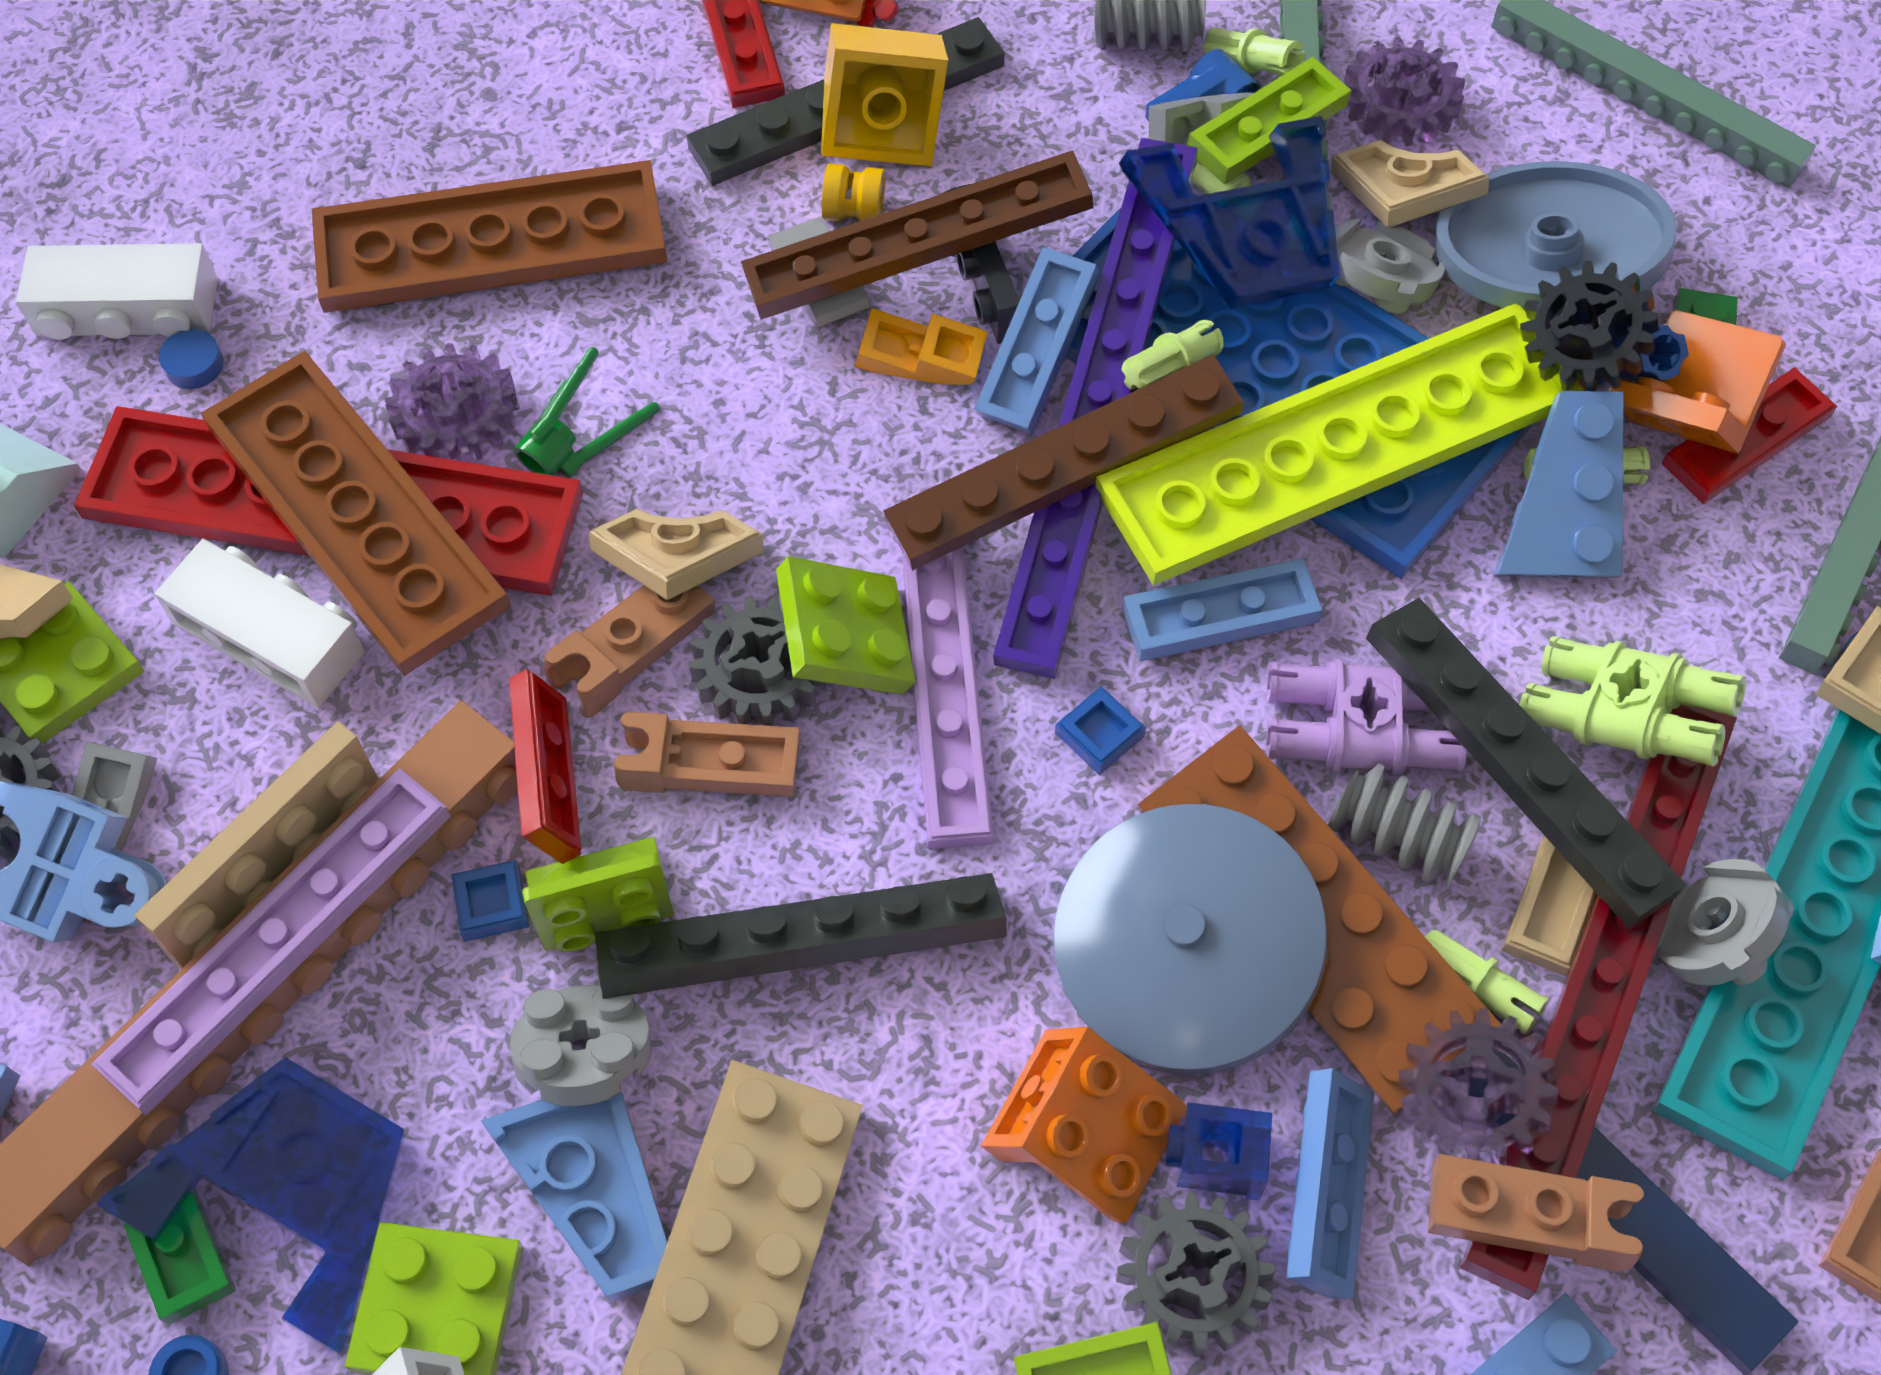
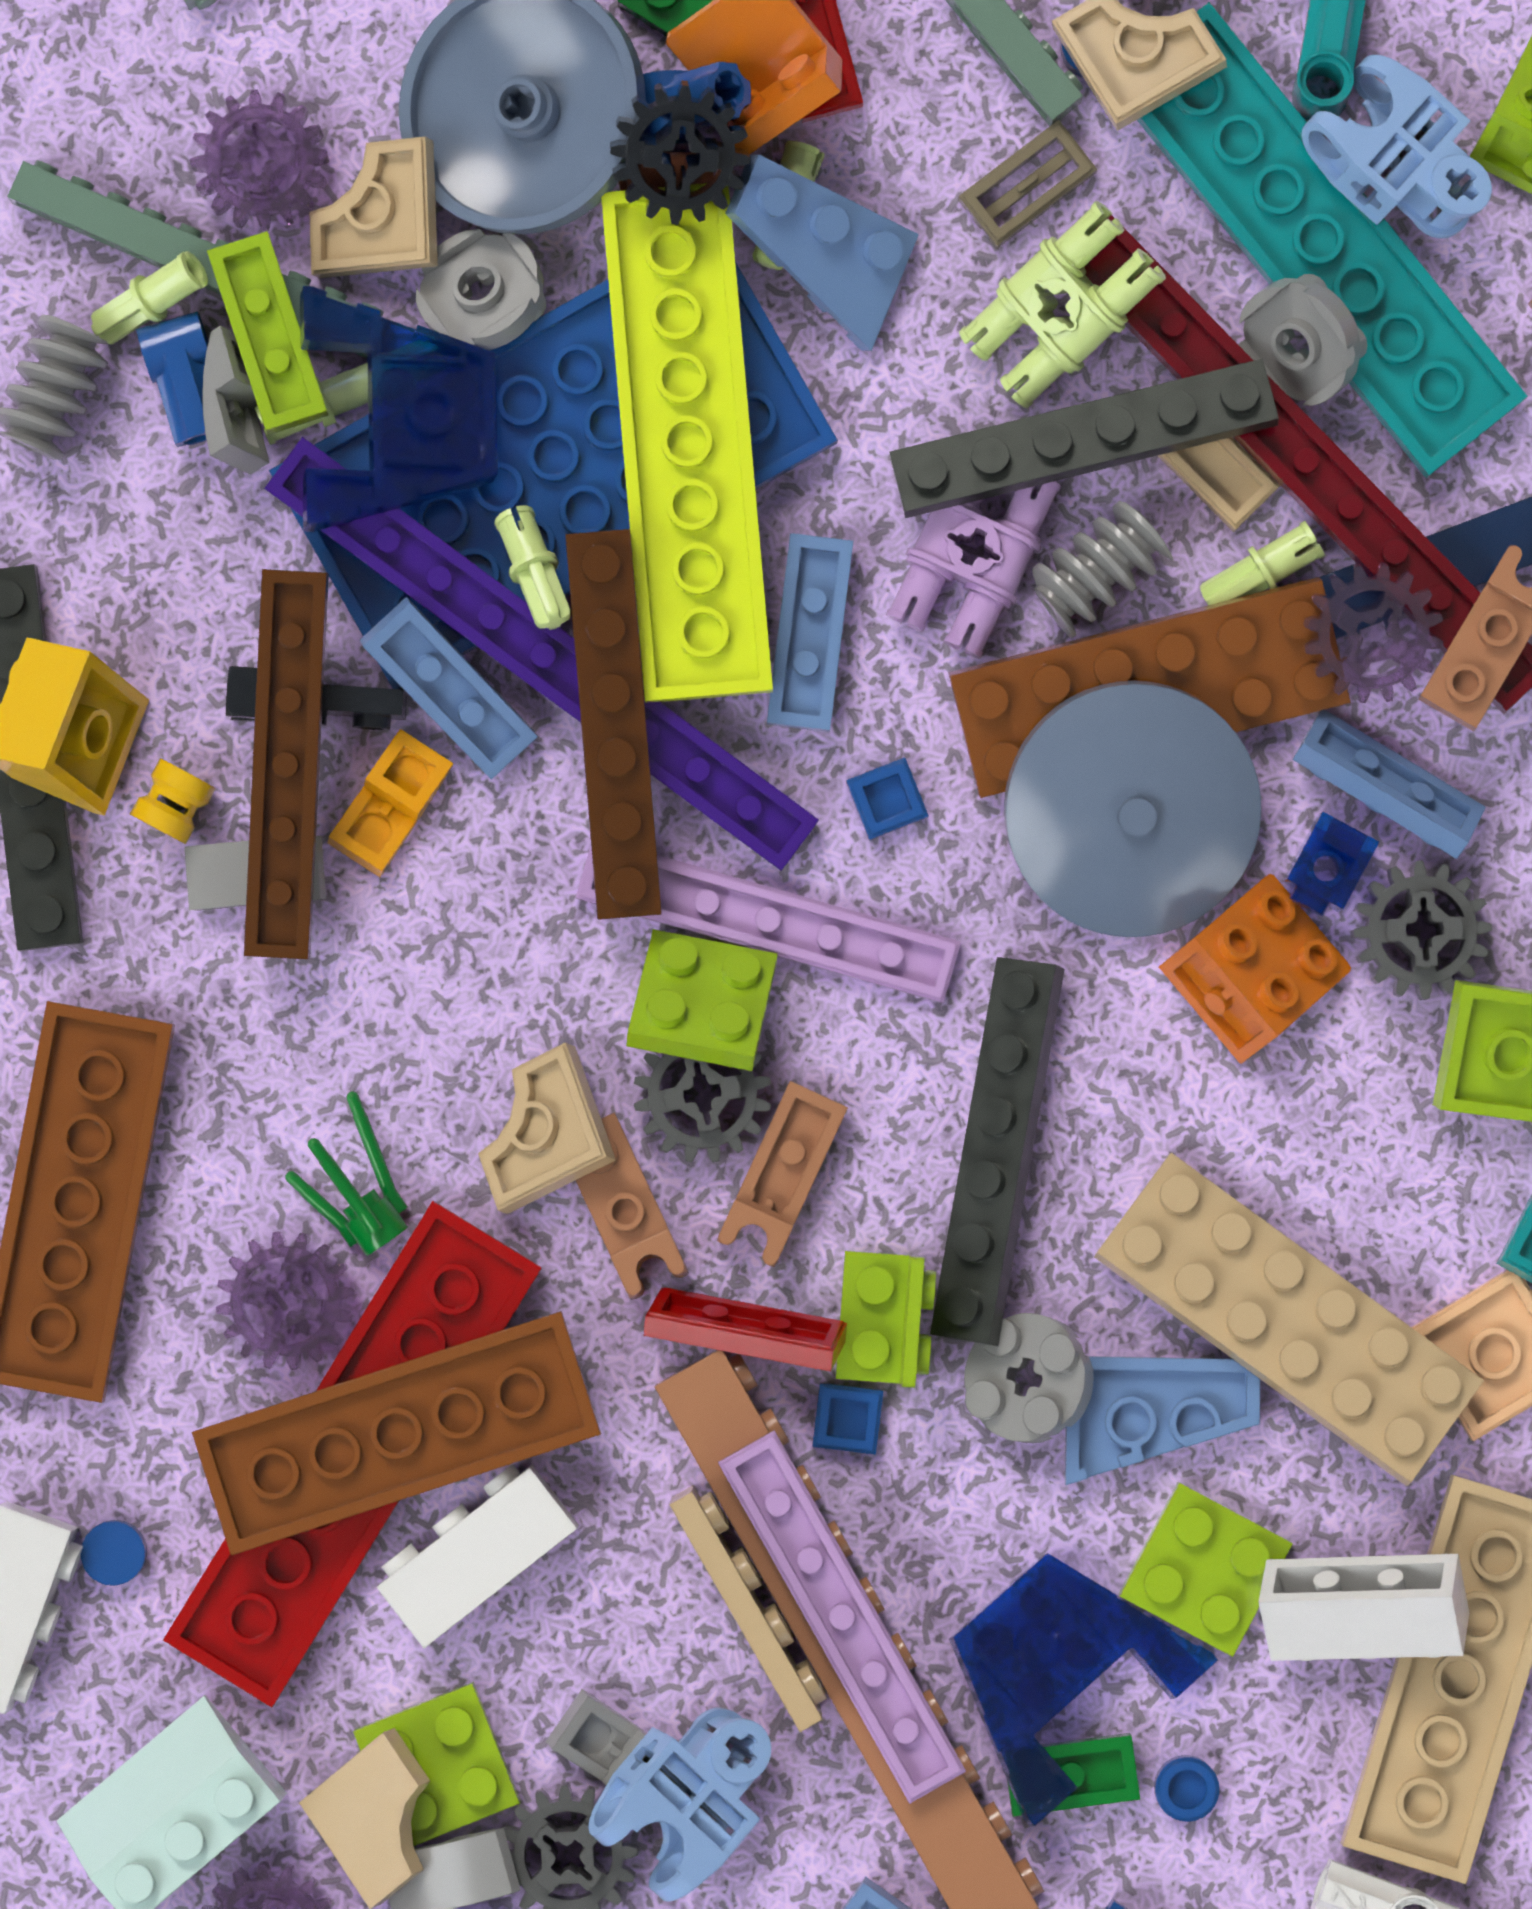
camera: 70 degrees left, 25 degrees up
none -> dark tan tile [958,120,1097,249]

